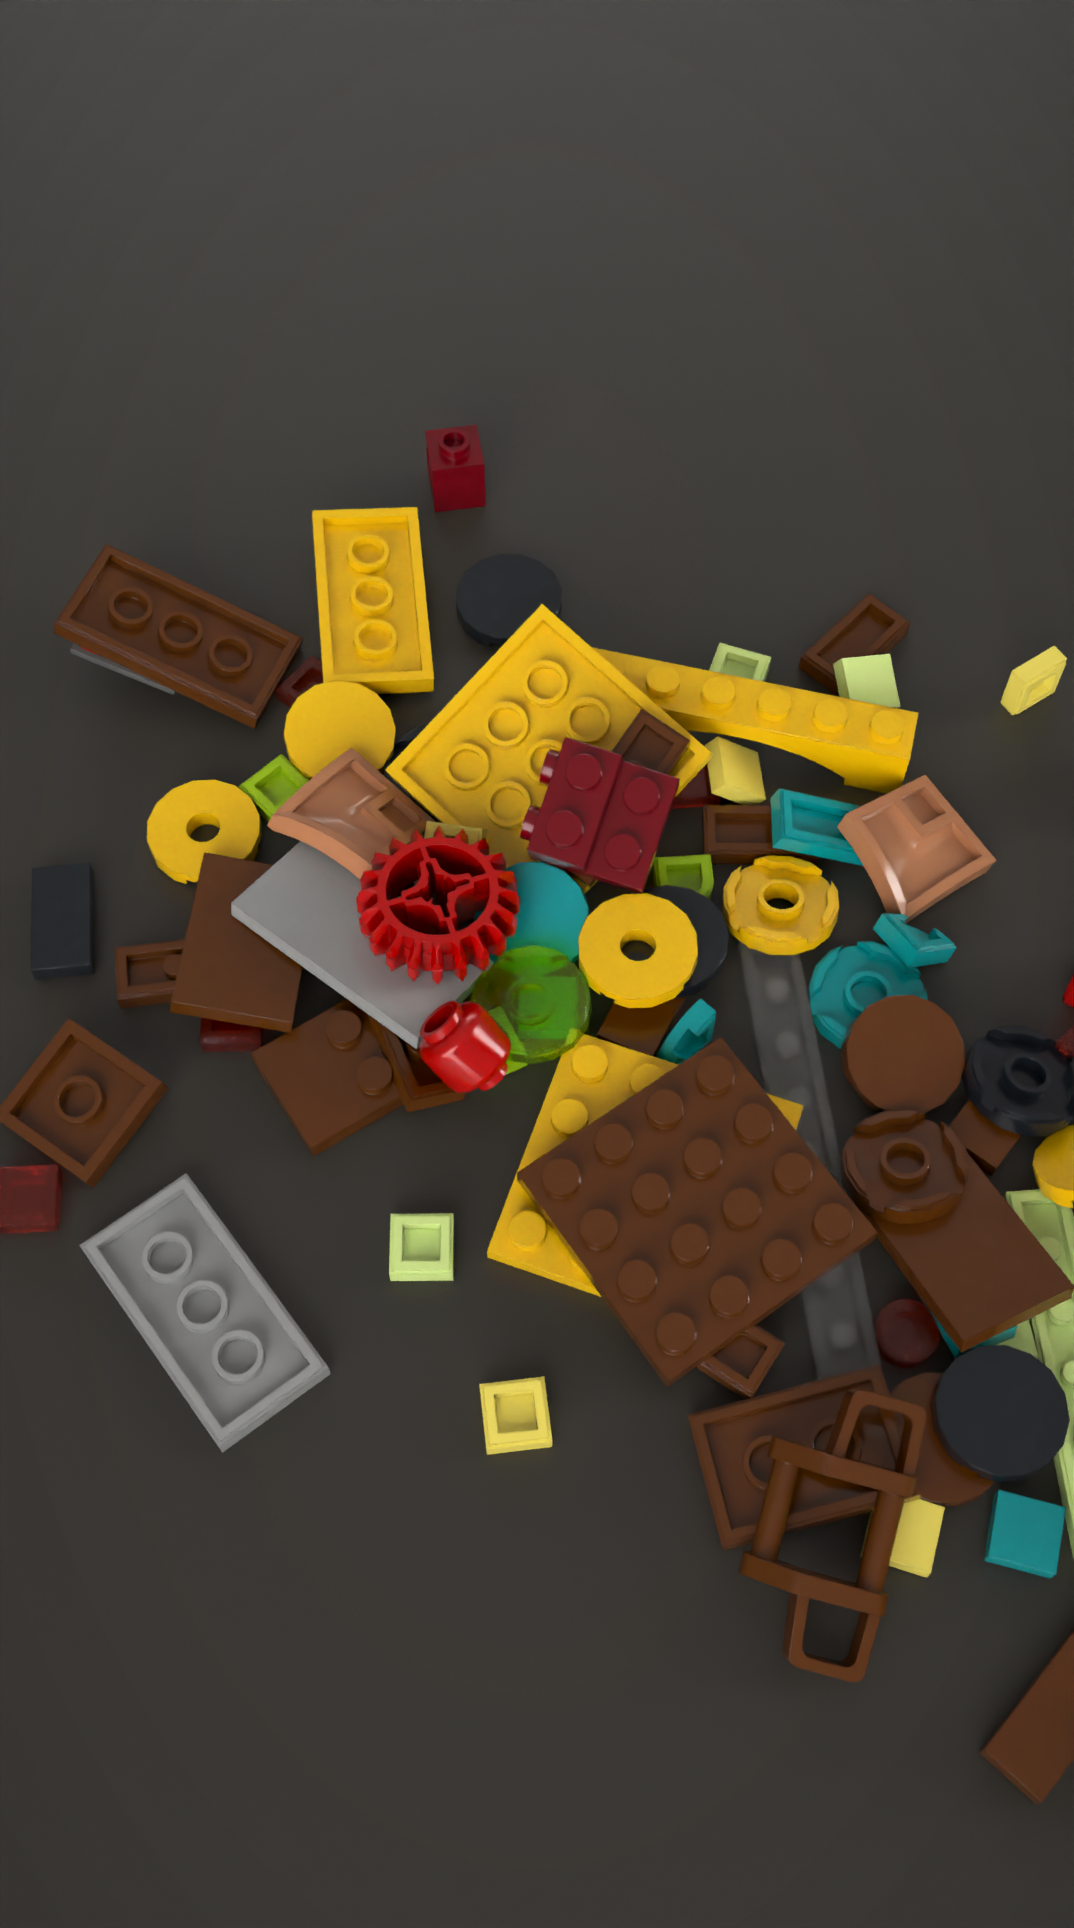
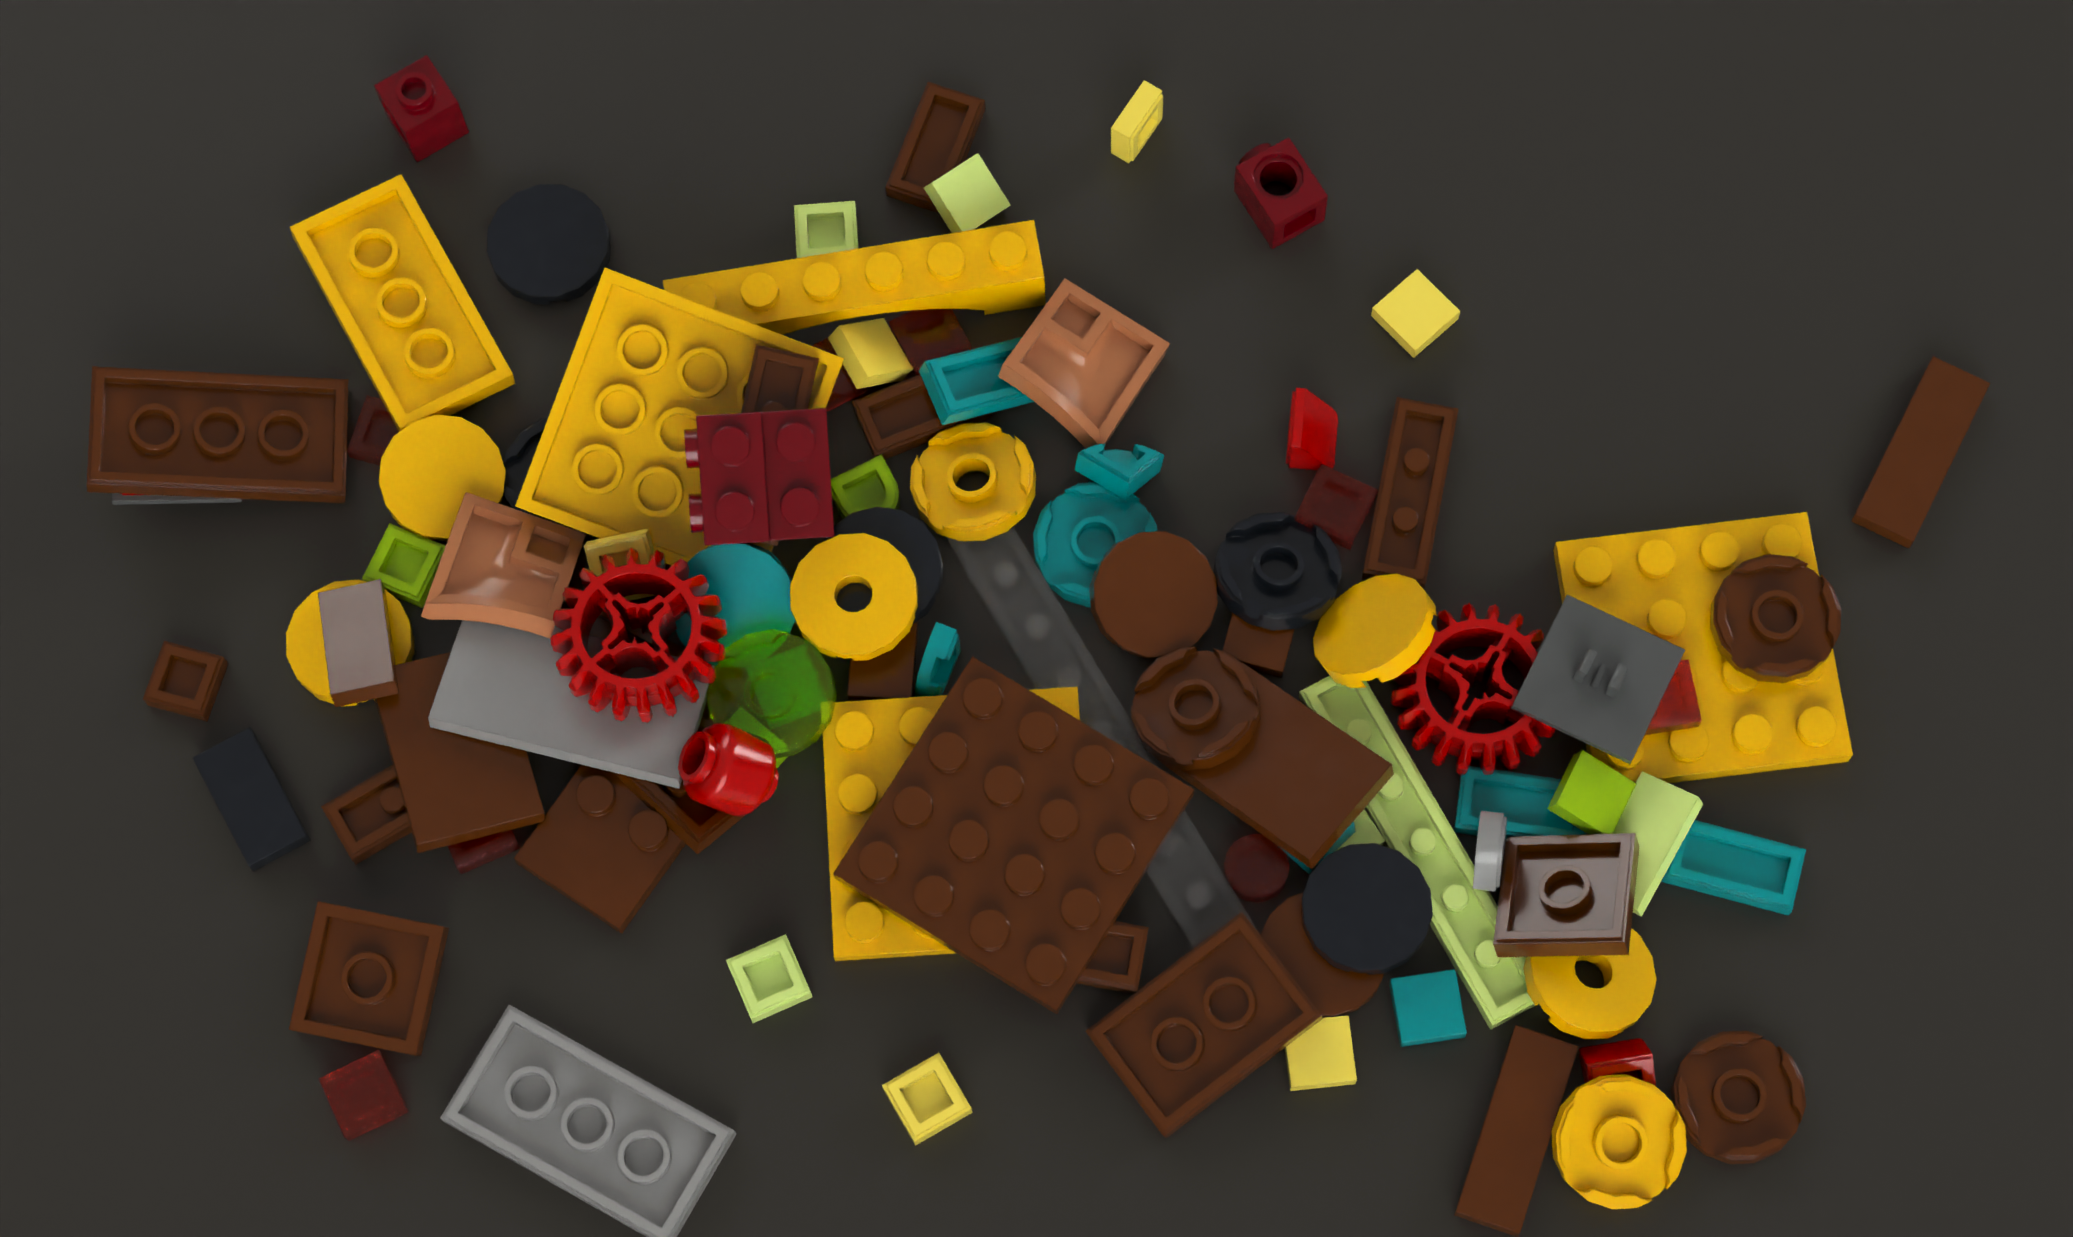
camera: 20 degrees left, 10 degrees up
reddish brown bar [738,1387,926,1682] -> none
none -> reddish brown tile [143,641,229,722]
none -> tile [318,579,399,707]
none -> clear red tile [889,309,972,376]

